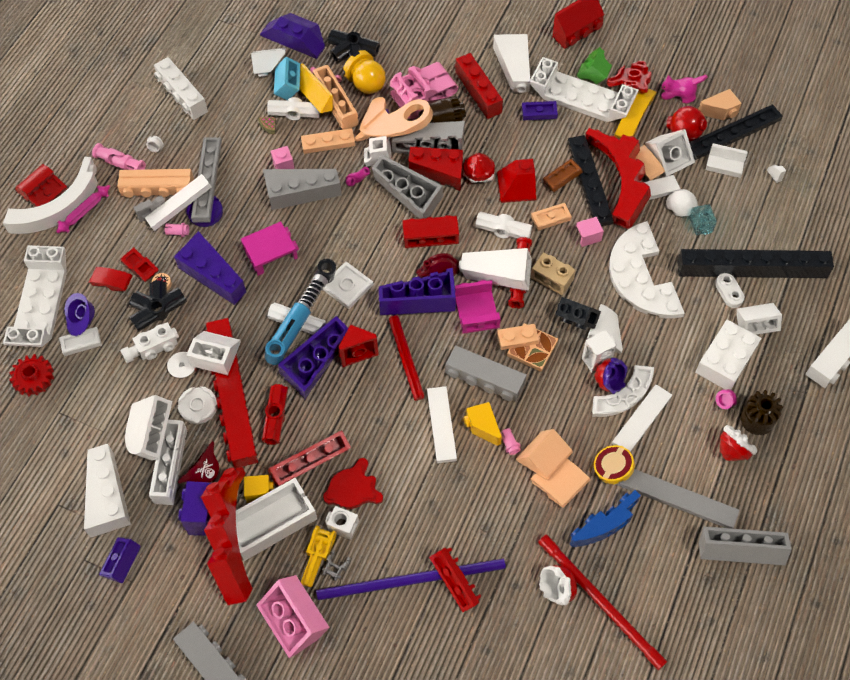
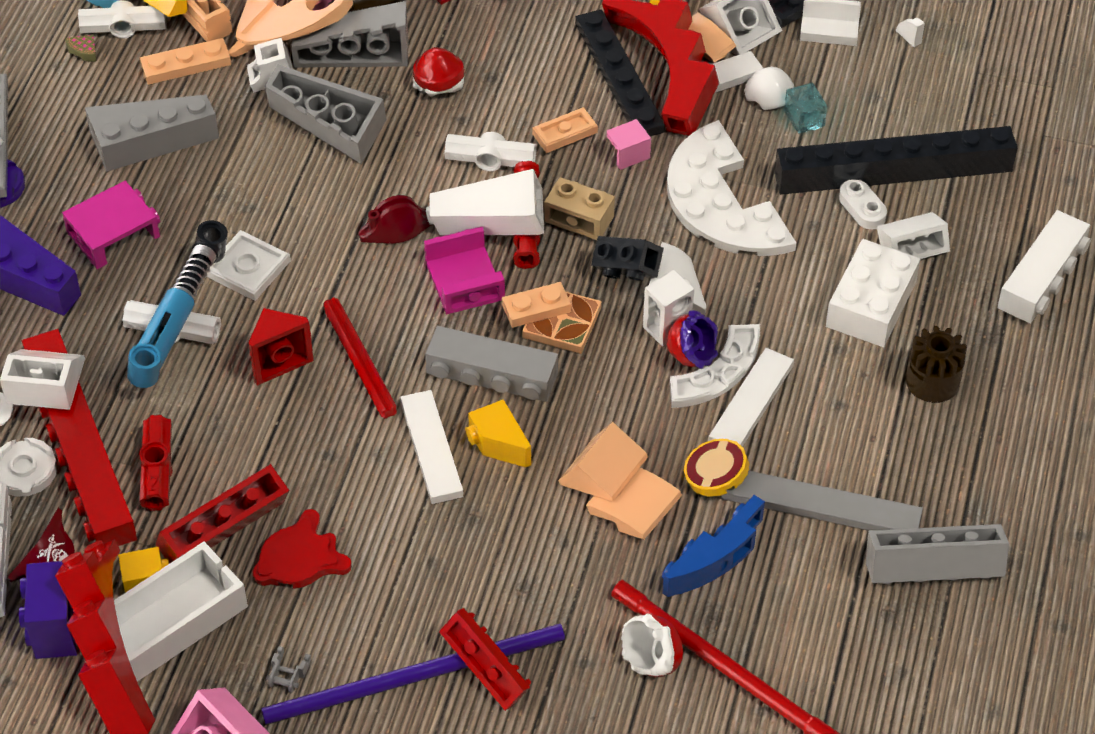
camera: 10 degrees left, 10 degrees down
bright pink brick [271,146,294,169] -> none
dark purple wedge [278,316,348,399] -> none
yellow connector [301,525,337,587] -> none
white brick [325,506,359,540] -> none
dark pink arm [346,167,370,186] -> none
dark purple wedge [379,268,456,315] -> none
red brick [402,215,459,248] -> none
red wedge [409,147,463,191] -> none
red slope [497,159,536,203] -> none
bright pink pin [500,428,521,455] -> none
dark orange plate [543,159,583,192] -> none
tile [716,389,737,409] -> none
red hair [720,425,757,461] -> none

